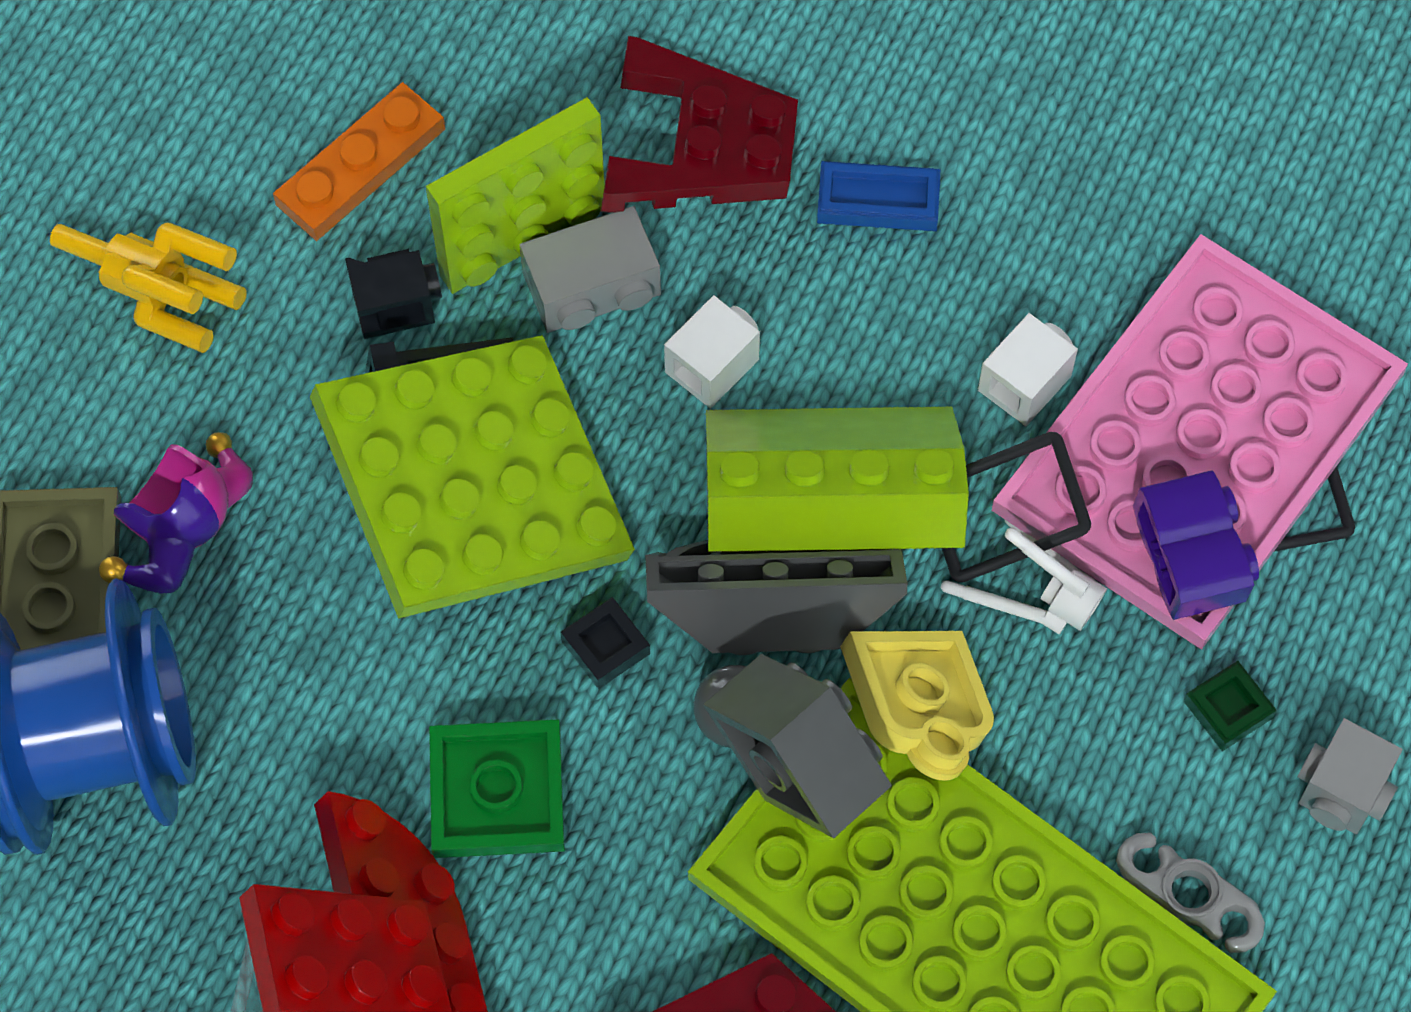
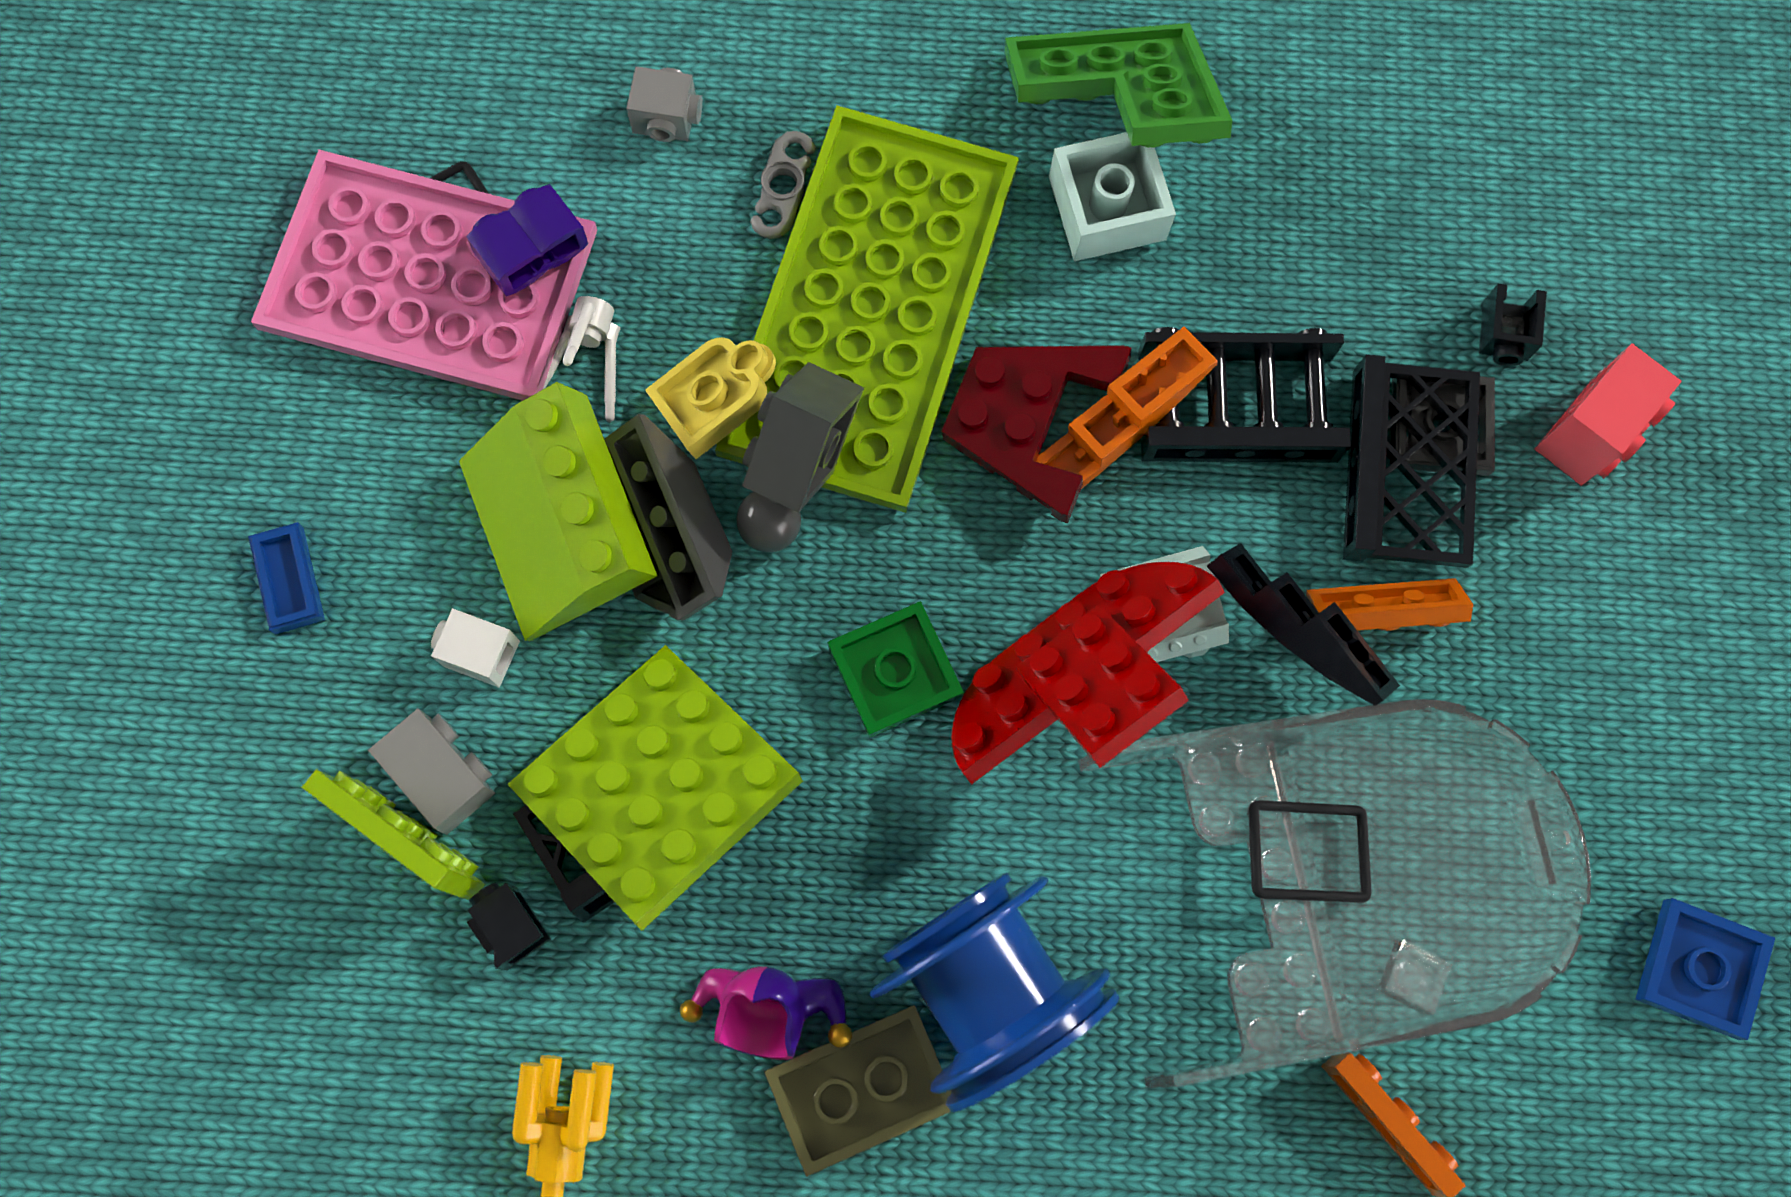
camera: 115 degrees left, 10 degrees up
orange plate [273,82,445,242] -> none
black plate [560,597,650,689] -> none
dark red wing [601,36,798,212] -> none
black piece [942,432,1091,583] -> none
white brick [978,313,1078,426] -> none
dark green tile [1184,660,1277,752] -> none

